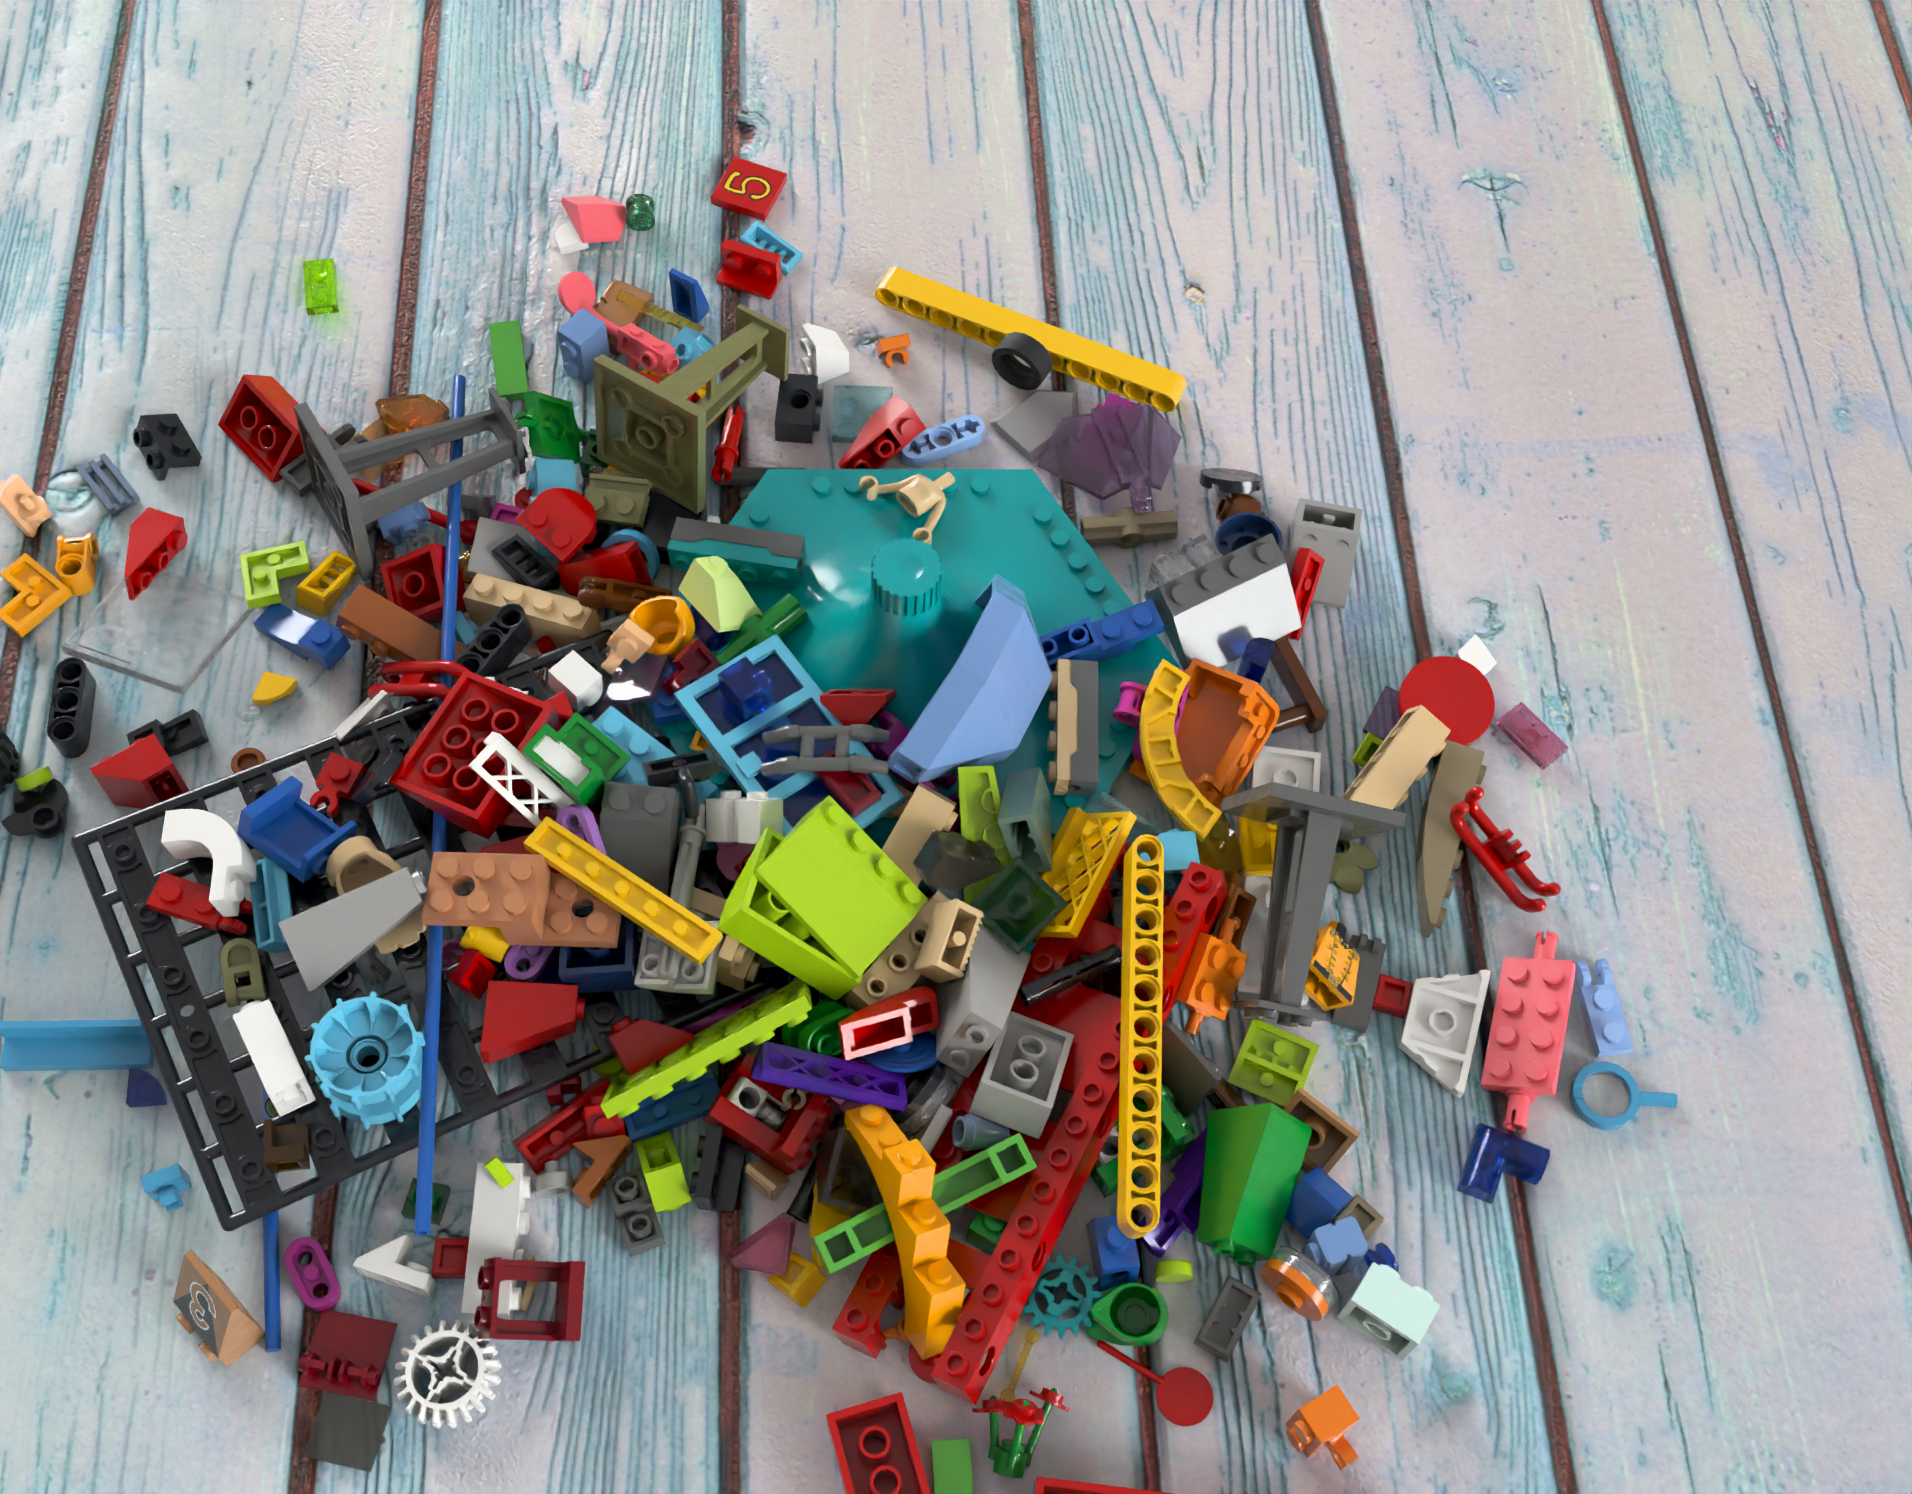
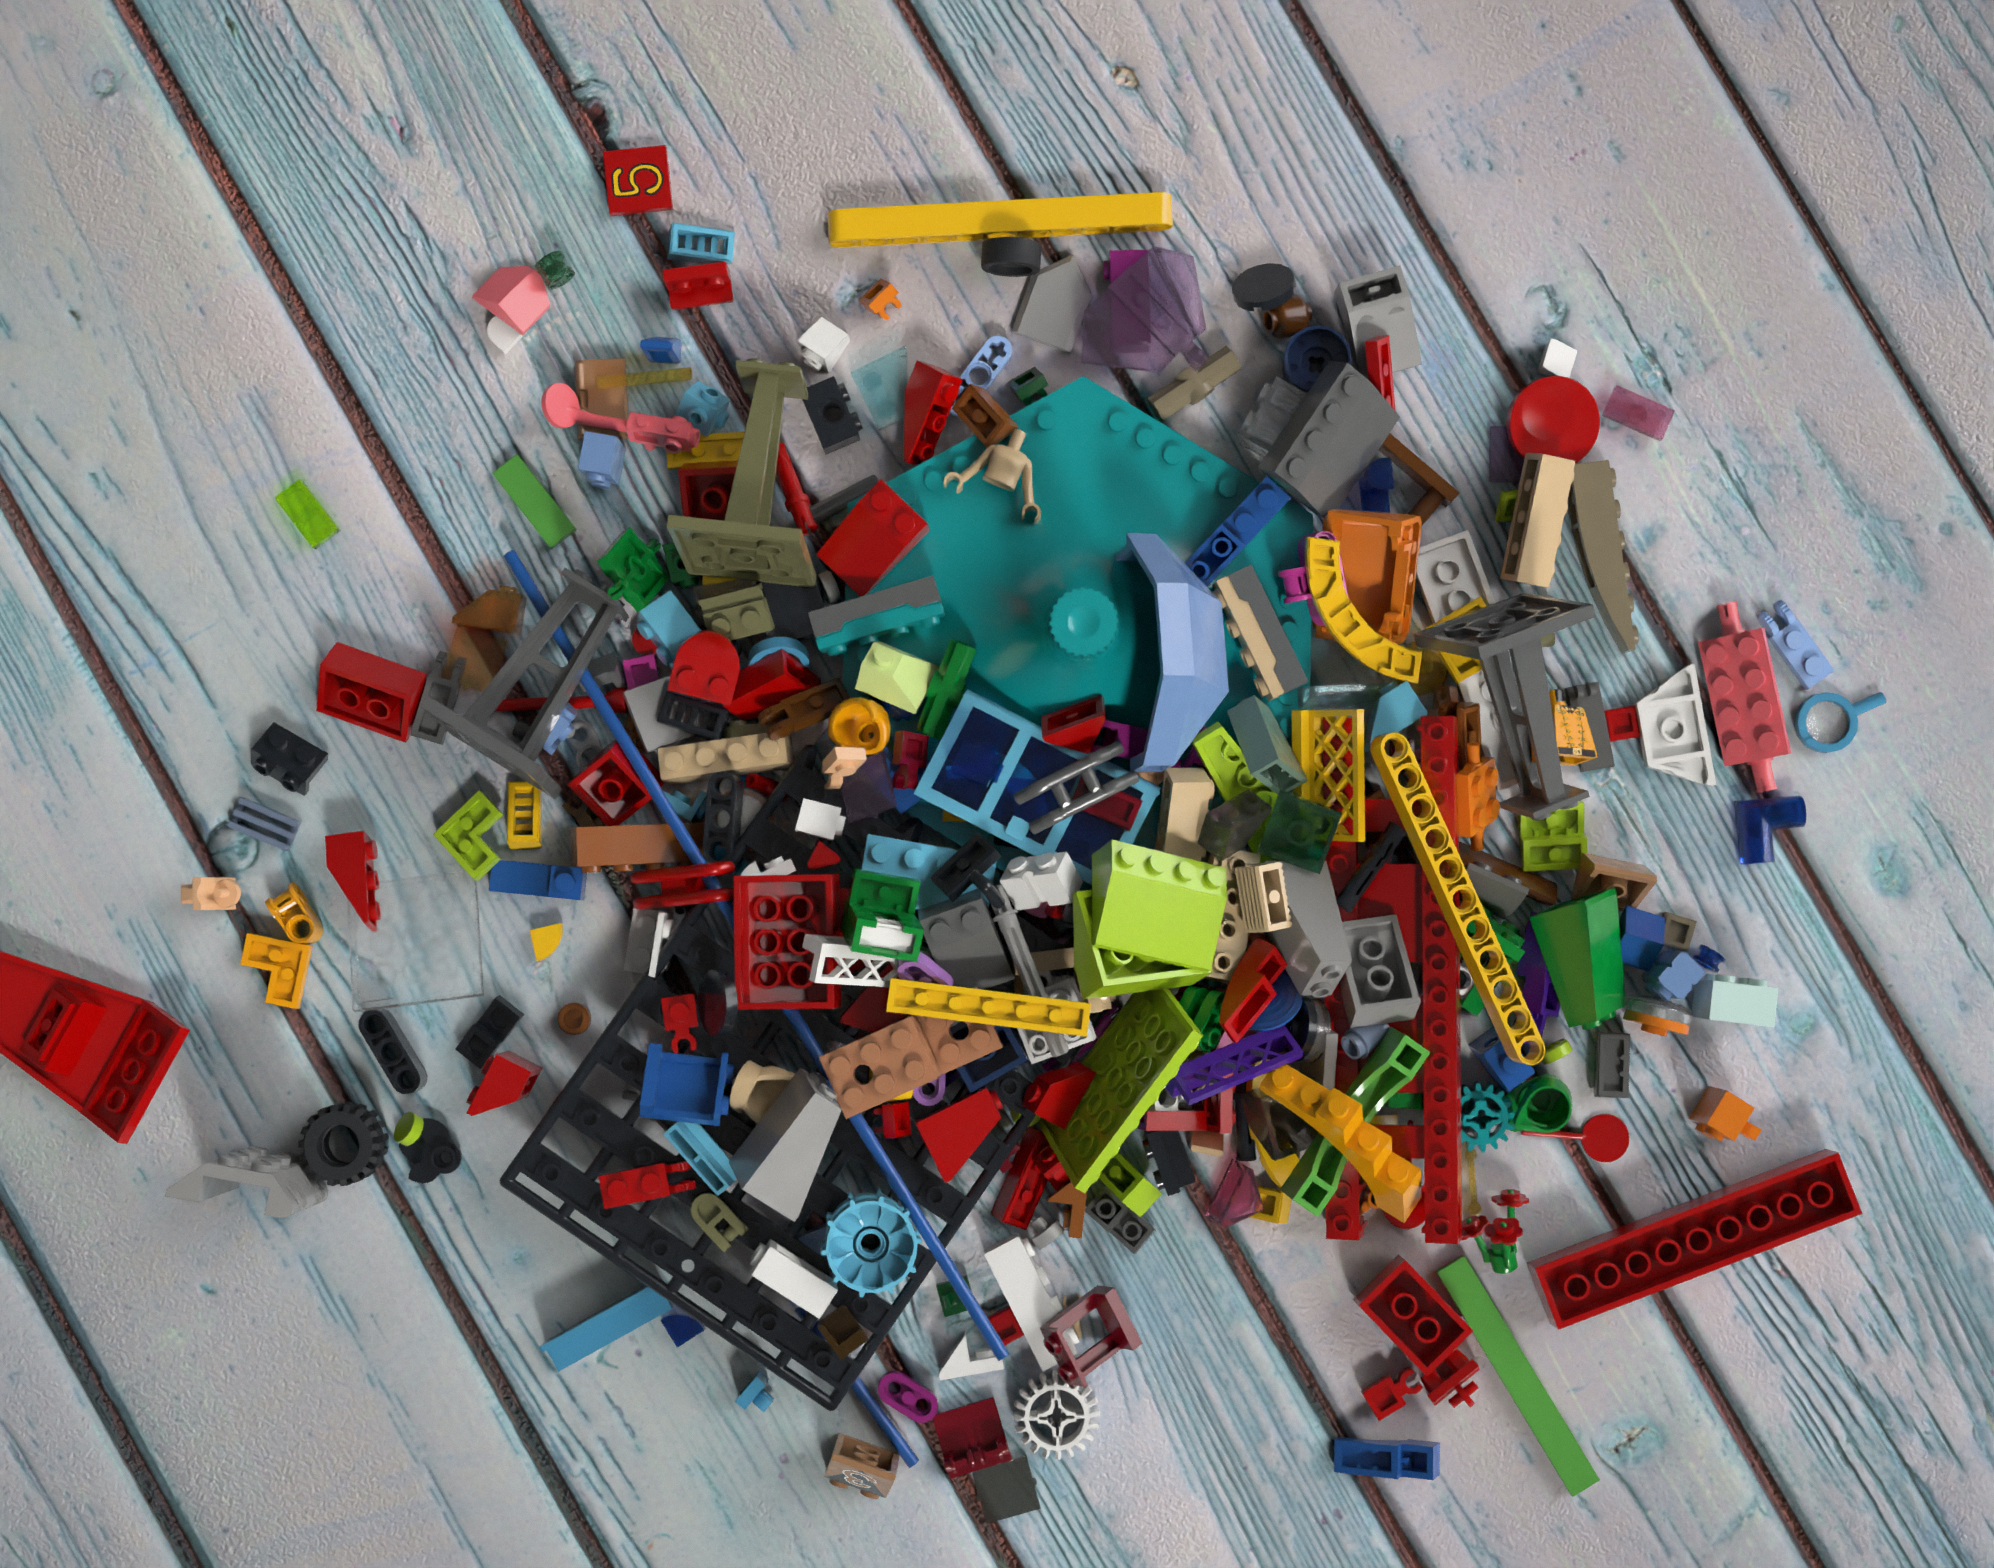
camera: 25 degrees left, 25 degrees up
white arch [161,809,257,917] -> none
lime piece [484,1156,515,1189] -> none
red piece [1449,786,1561,913] -> none
none -> red slope [816,479,930,597]
none -> dark orange slope [952,384,1018,448]
none -> dark green tile [1007,367,1048,406]

